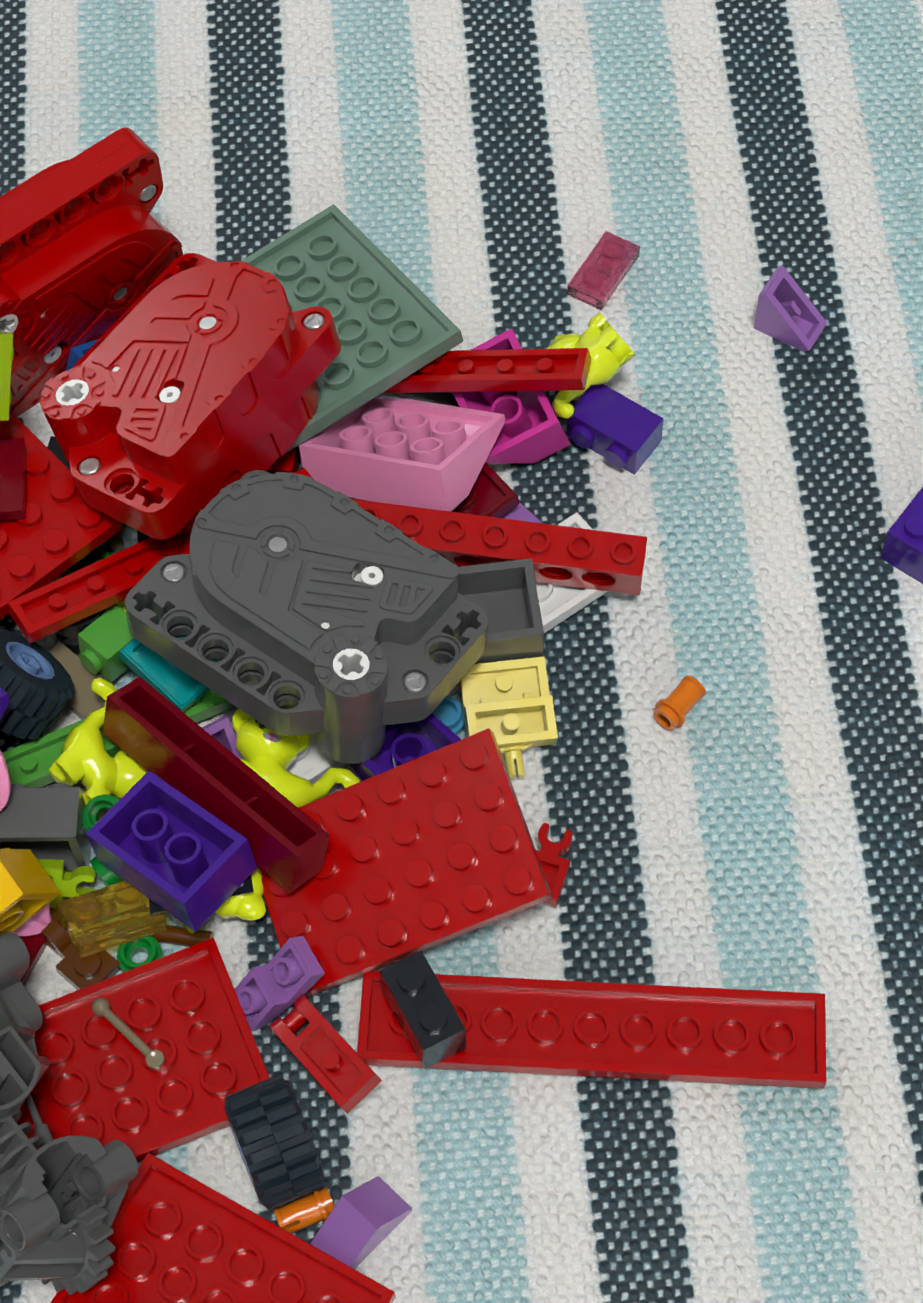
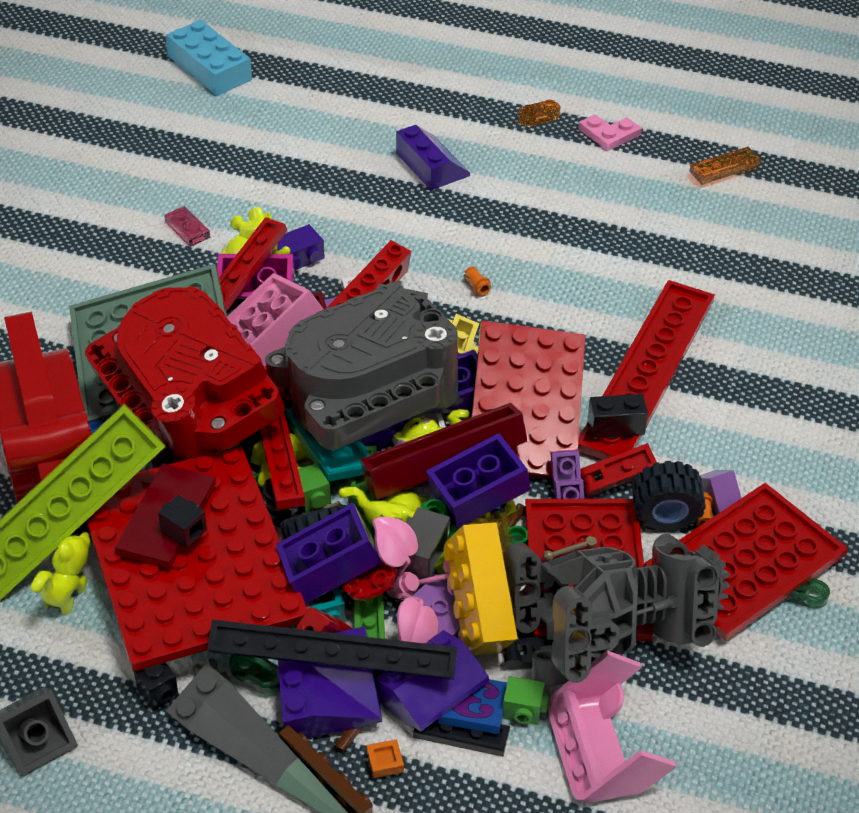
camera: 70 degrees left, 15 degrees down
medium lavender slope [754,266,827,352] -> none

